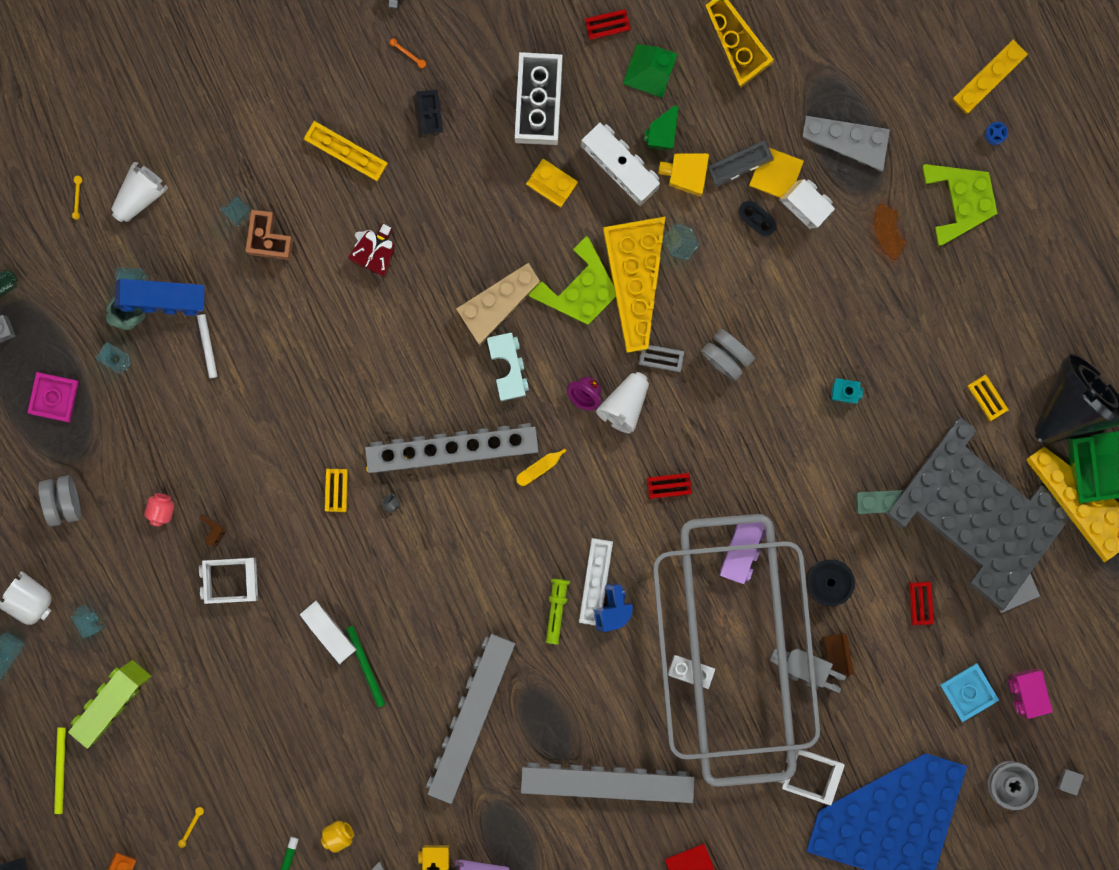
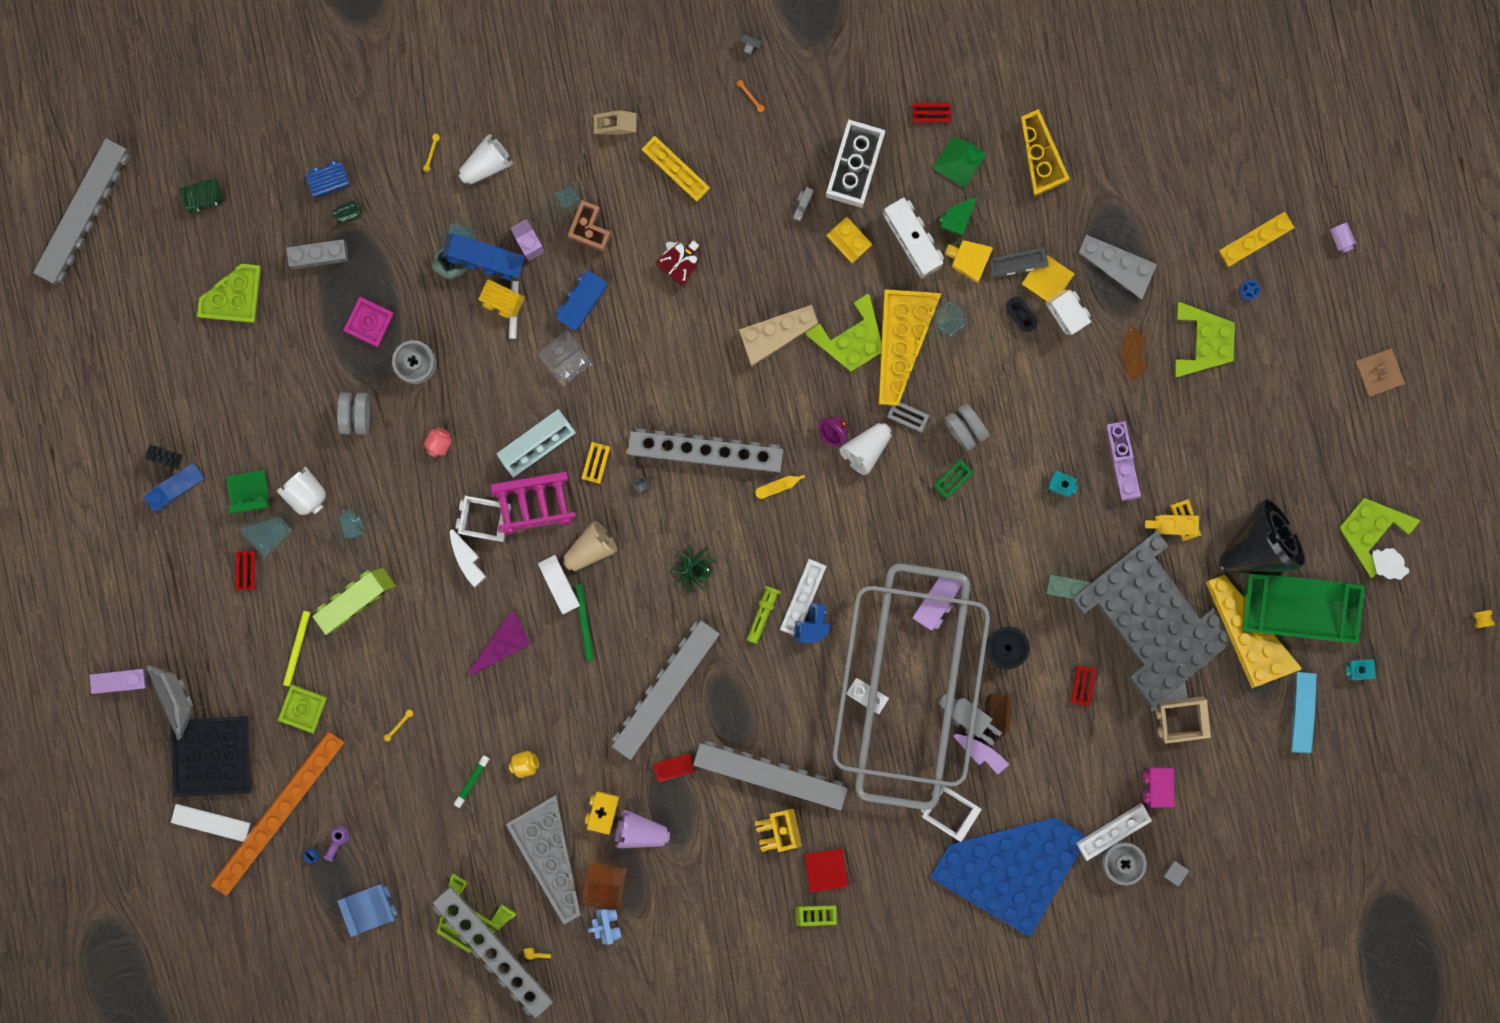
camera: 20 degrees right, 0 degrees up
clear light blue brick [95,341,131,374] -> none
reddish brown panel [199,515,228,547] -> none
black hinge [413,90,443,138] -> none
light aqua arch [487,333,529,402] -> none
red tile [647,473,692,499] -> none
medium azure plate [940,663,999,722] -> none
none -> lime tile [278,684,328,734]
none -> light grey wheel [392,340,437,385]
none -> white slope [450,529,487,588]
none -> magenta wing [469,611,531,675]
none -> yellow brick [478,279,525,319]
none -> dark pink fence [490,472,576,535]
none -> light aqua brick [497,409,576,478]
none -> lavender slope [510,219,545,261]
none -> clear slope [537,330,592,386]
none -> blue brick [556,270,608,333]
none -> tan cone [563,521,617,571]
none -> tan slope [594,110,637,134]
none -> red tile [653,753,695,783]
none -> dark green animal [670,544,718,595]
none -> yellow brick [755,809,802,852]
none -> light grey plate [793,187,814,221]
none -> green tile [933,459,974,499]
none -> lavender slope [953,733,1009,774]
none -> white plate [1076,803,1152,861]
none -> lavender slope [1106,421,1141,501]
none -> yellow hinge [1145,515,1199,535]
none -> tan window [1156,696,1211,743]
none -> lavender brick [1330,222,1356,253]

